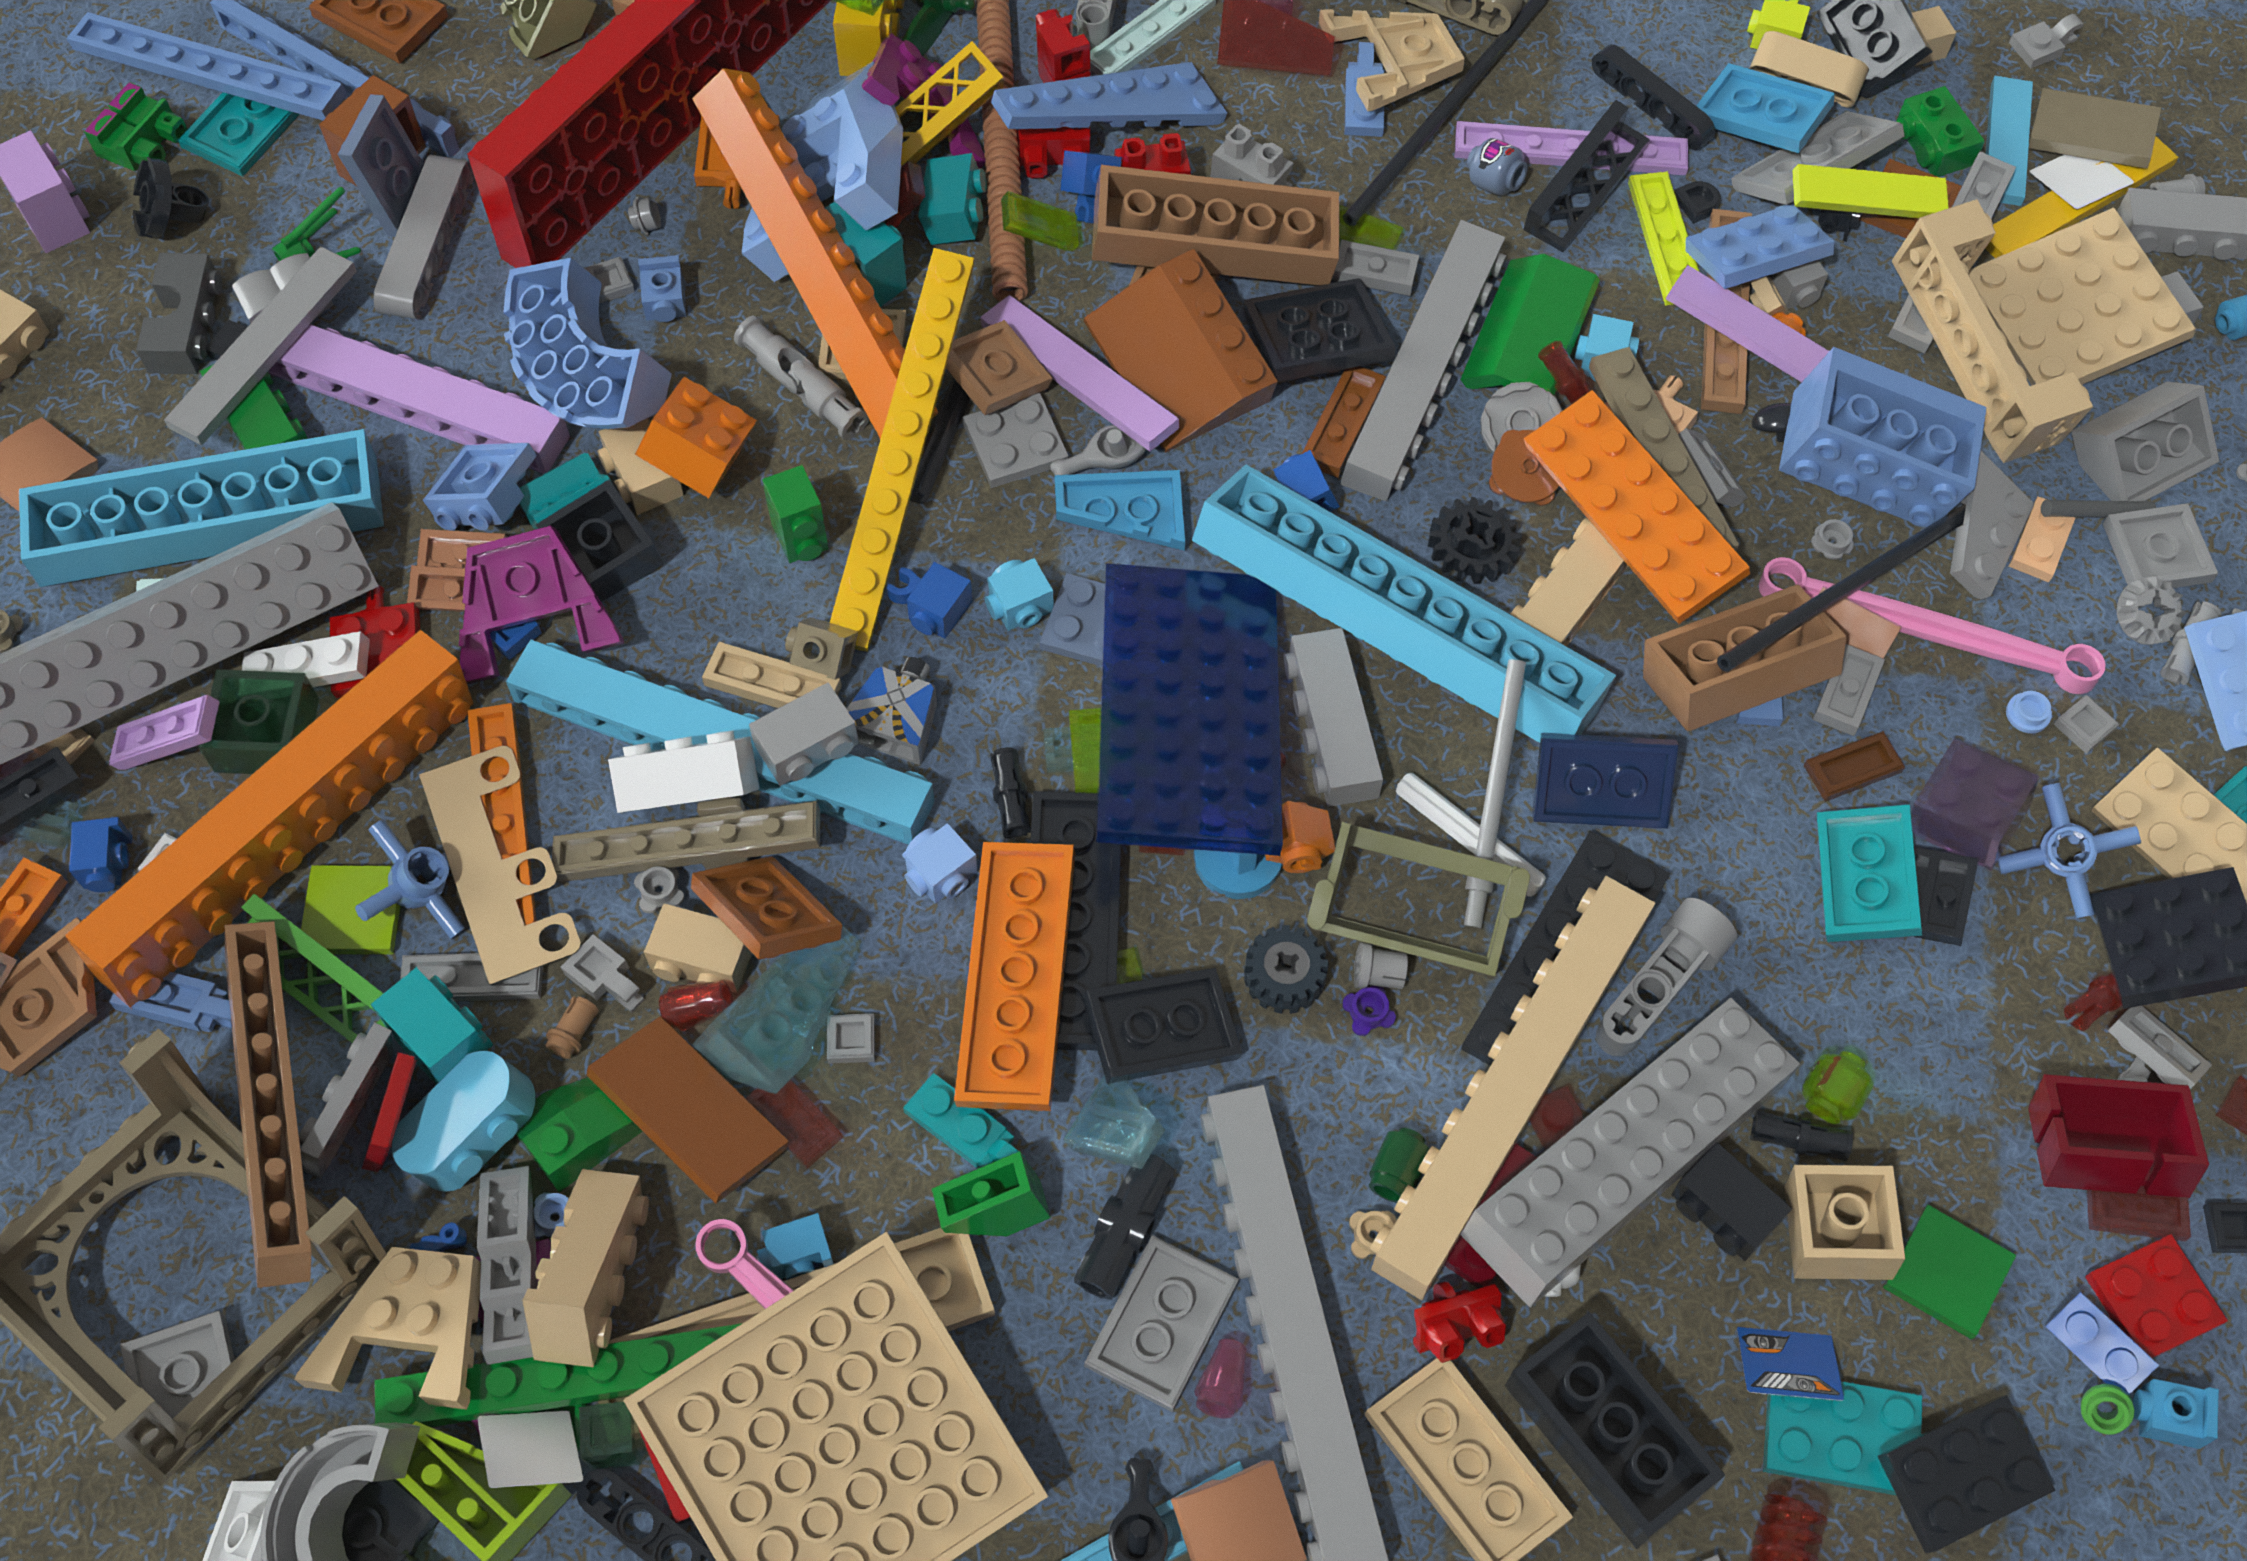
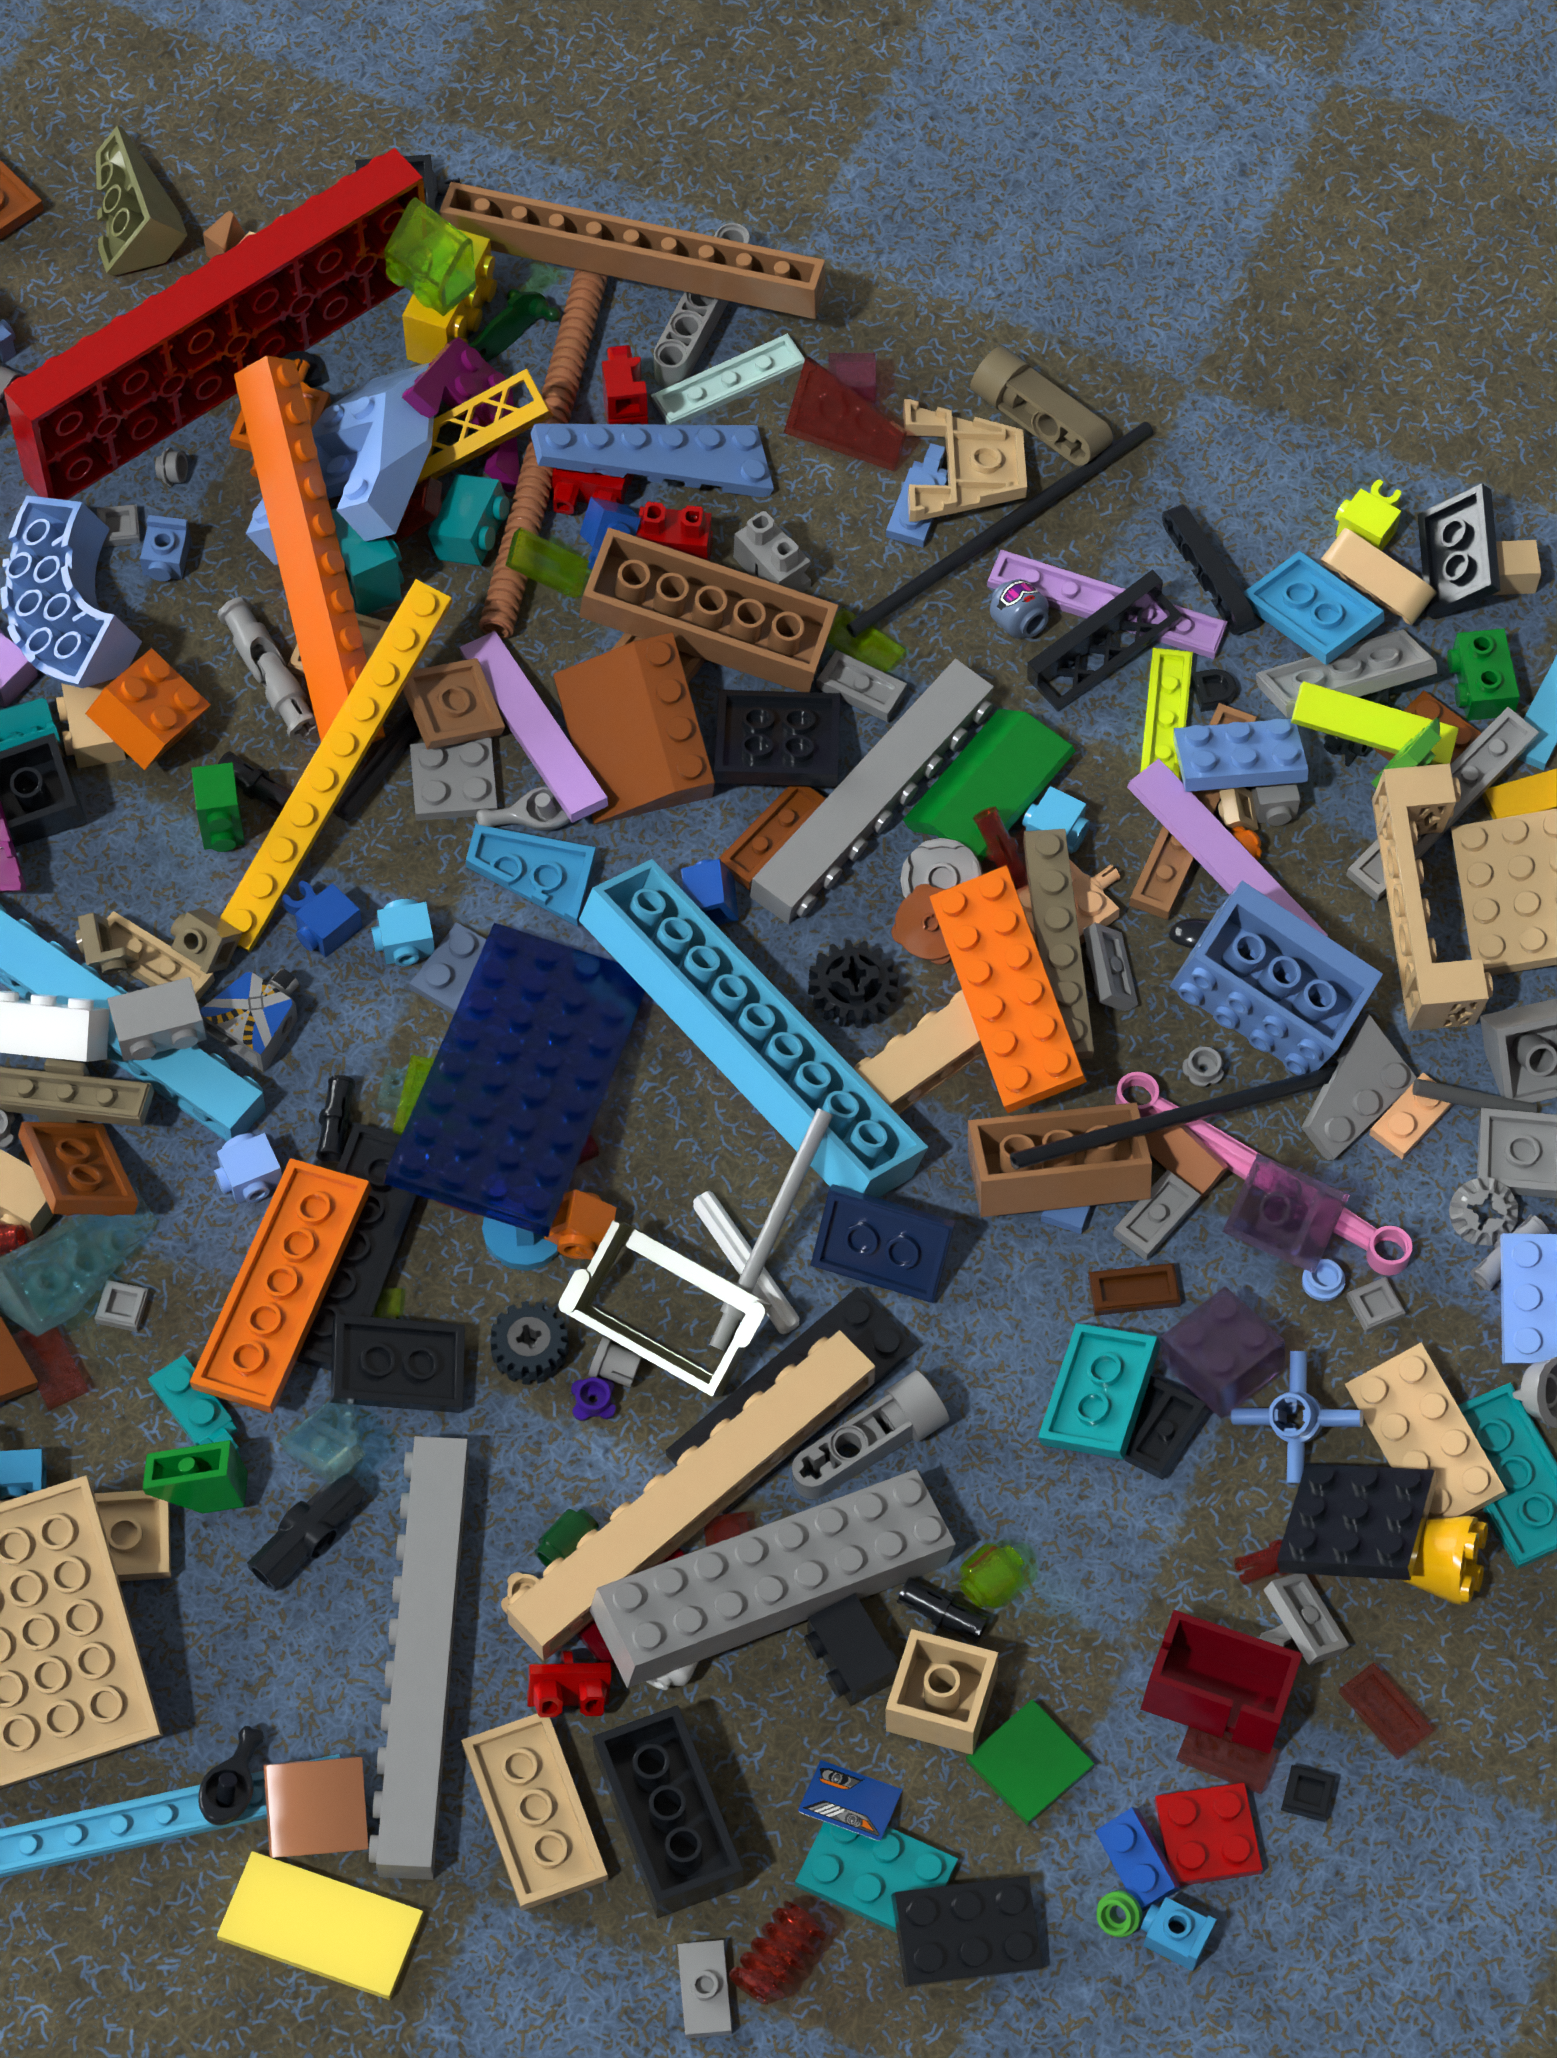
camera: 15 degrees right, 0 degrees up
light grey tile [1084,1235,1239,1412] -> none
clear pink cone [1194,1339,1247,1419] -> none
light grey brick [1283,628,1383,807] -> none
none -> dark tan bracket [76,912,139,975]
none -> black pin [218,751,293,813]
none -> clear purple brick [1222,1153,1350,1273]
none -> bright green plate [1371,717,1441,788]

